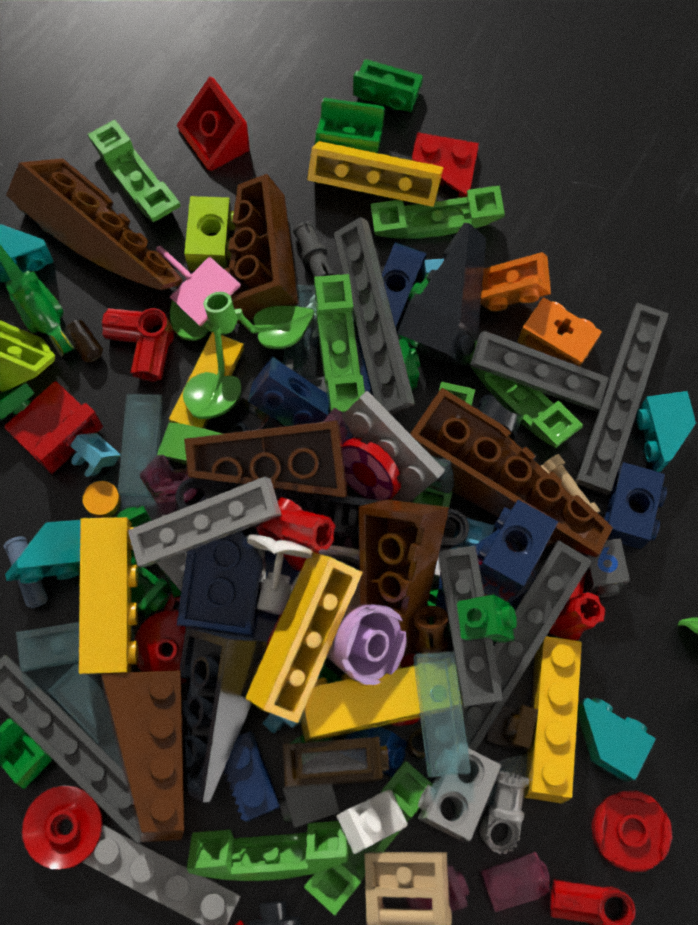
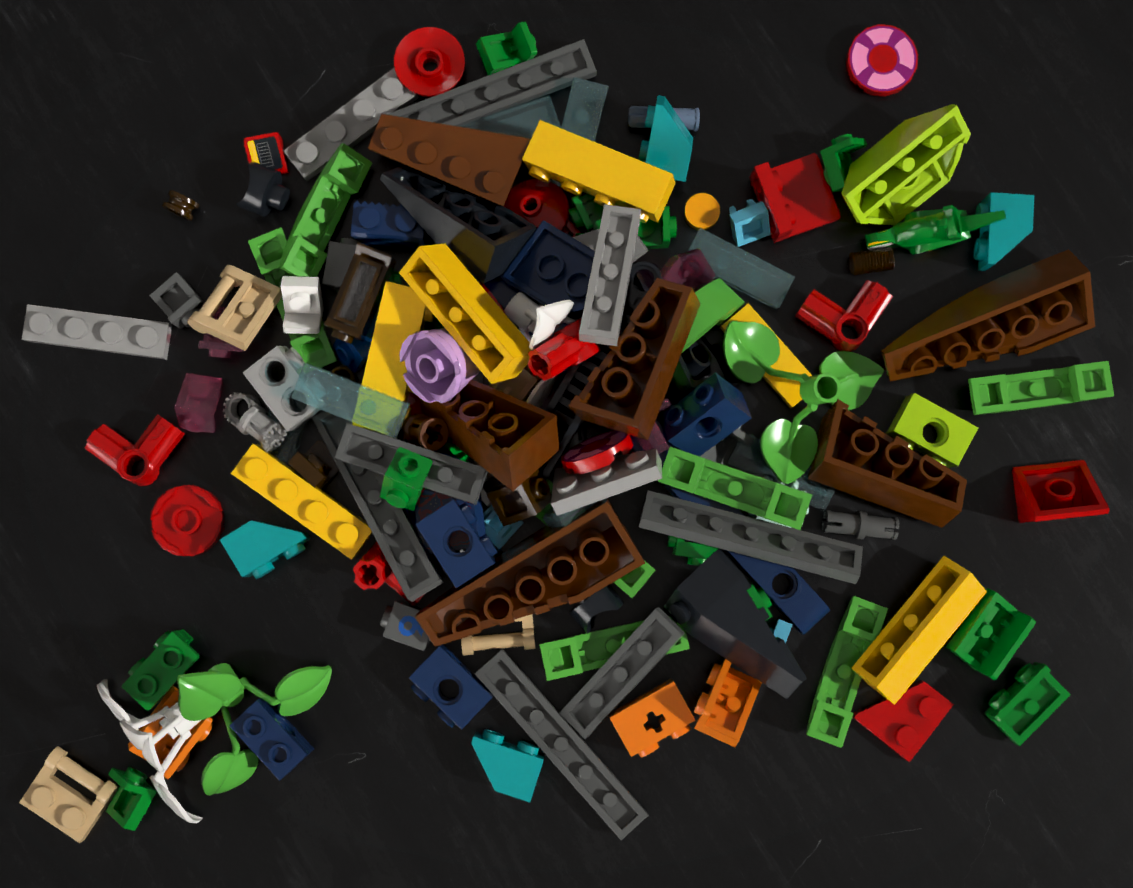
camera: 120 degrees right, 15 degrees up
bright pink piece [156,246,241,327] -> none
none -> dark brown bracket [486,469,552,527]

